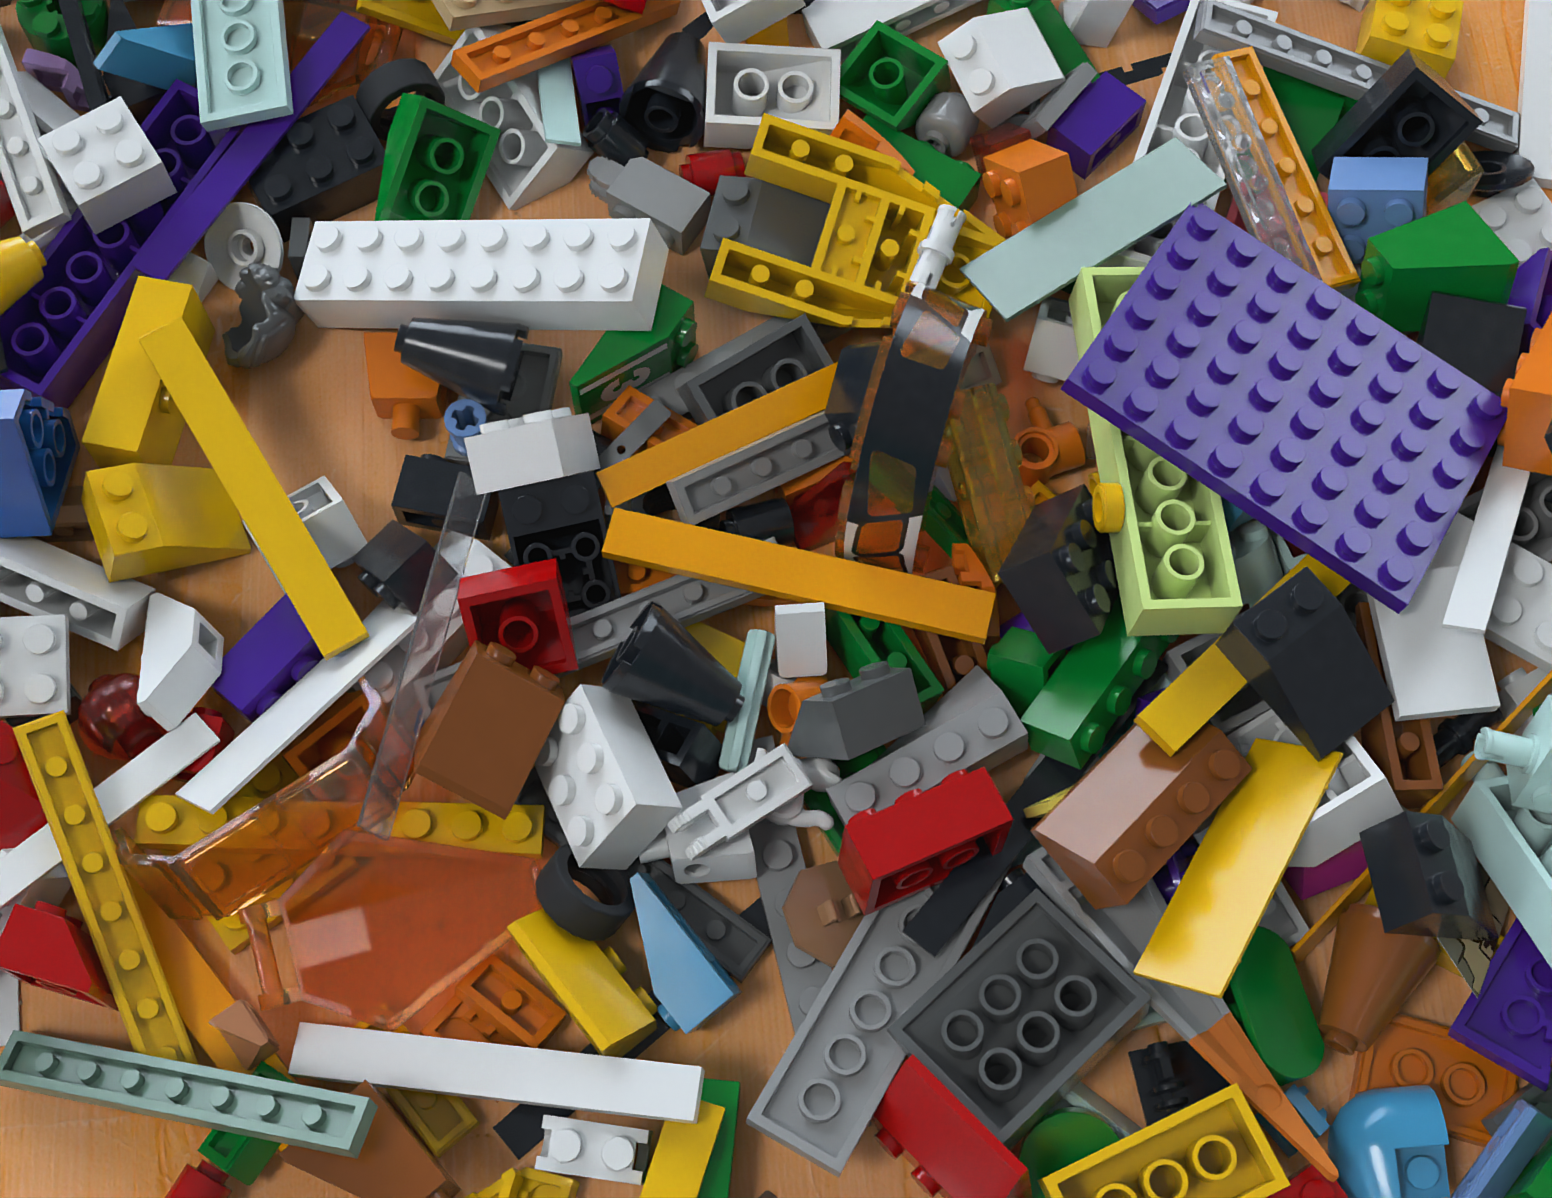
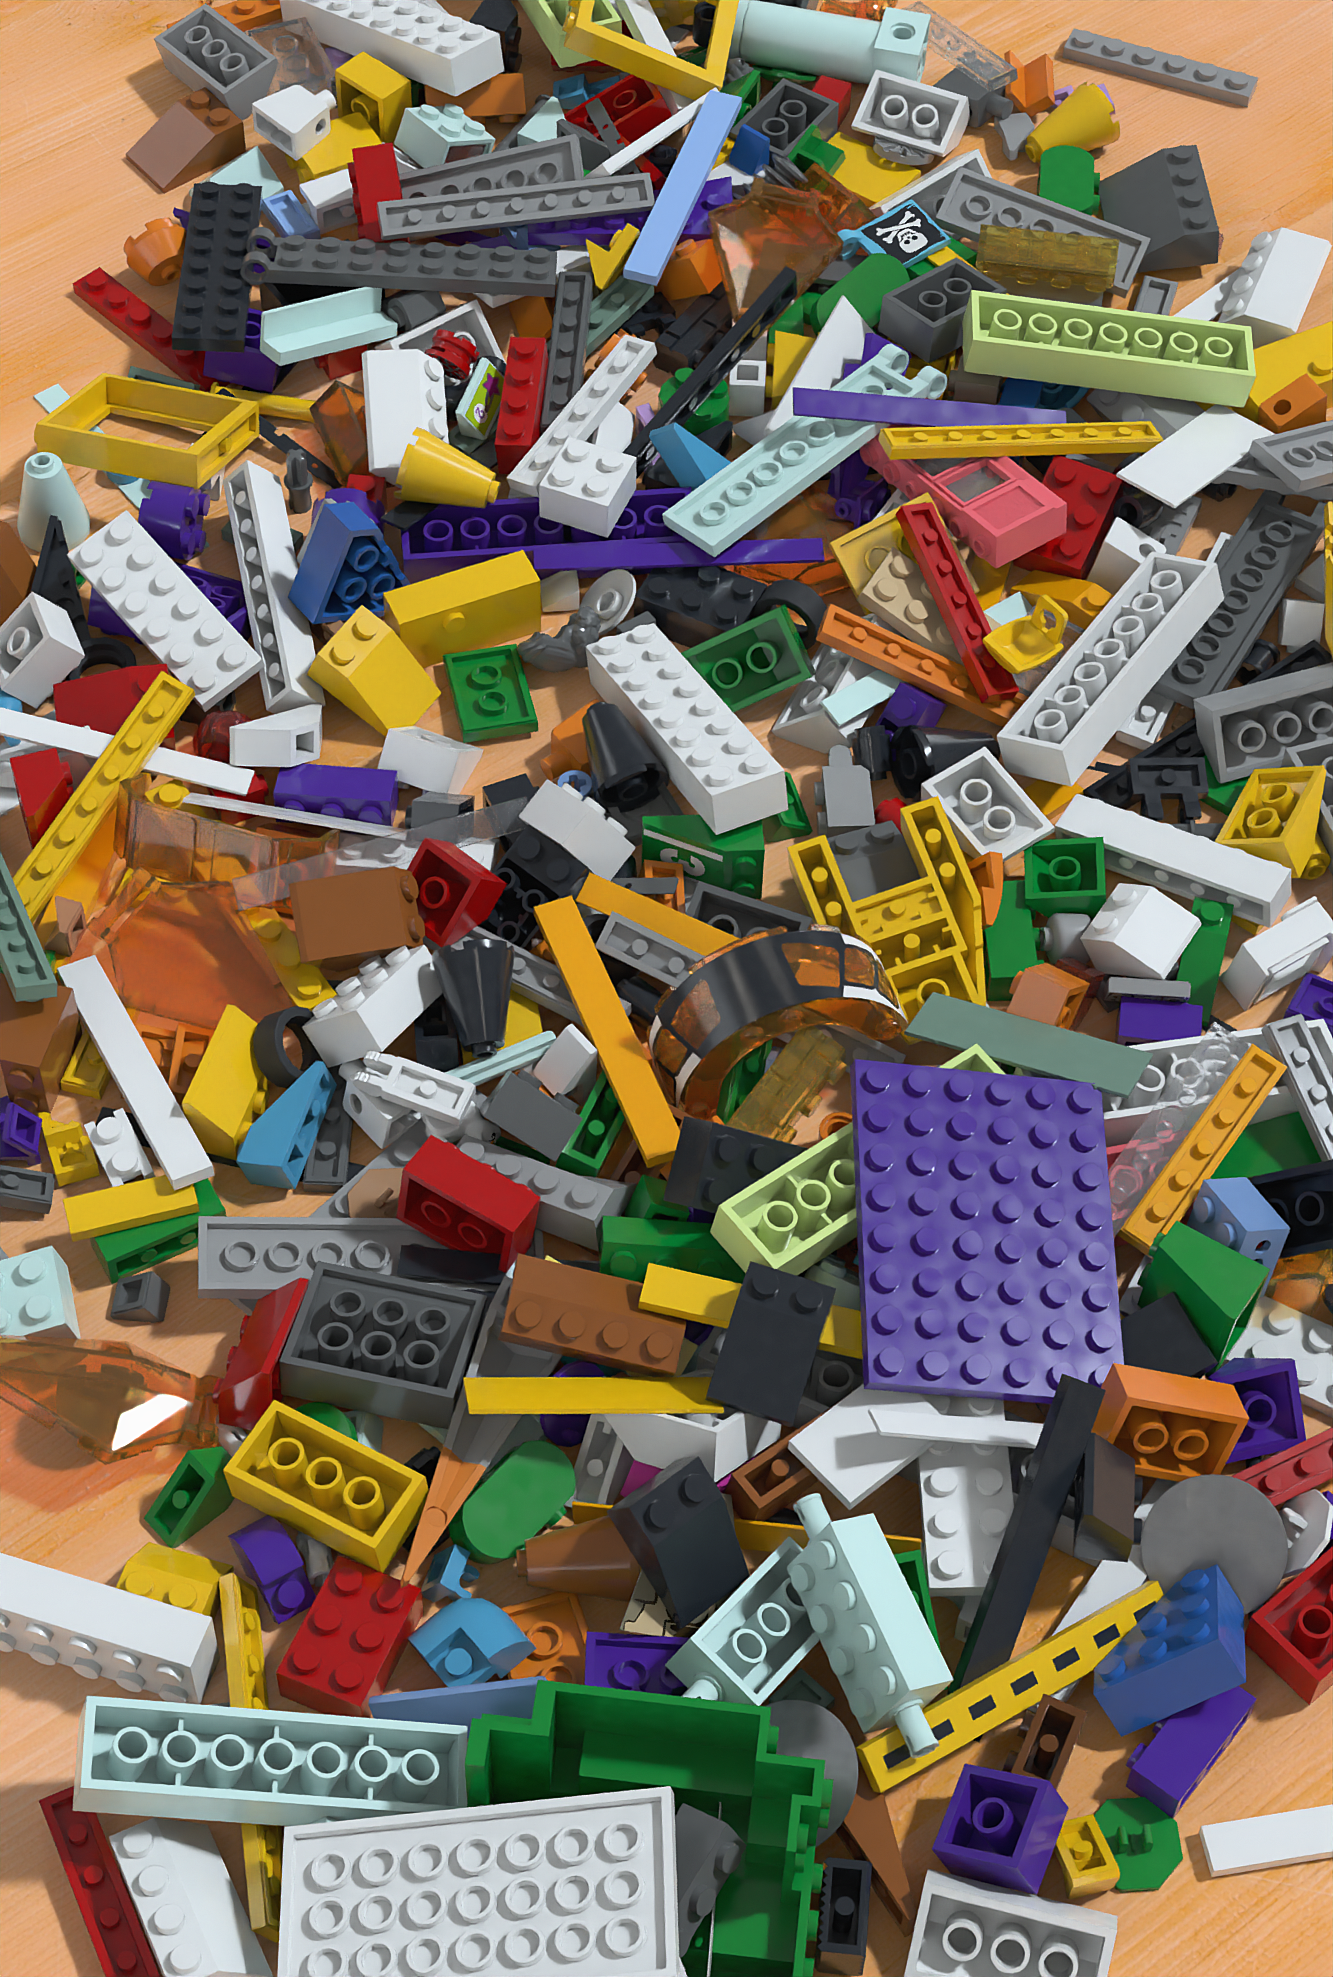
camera: 55 degrees right, 15 degrees down
yellow tile [138,316,369,661] -> none
white pin [905,204,966,301] -> none
yellow tile [1092,482,1125,533] -> none
none -> green tile [443,644,538,743]

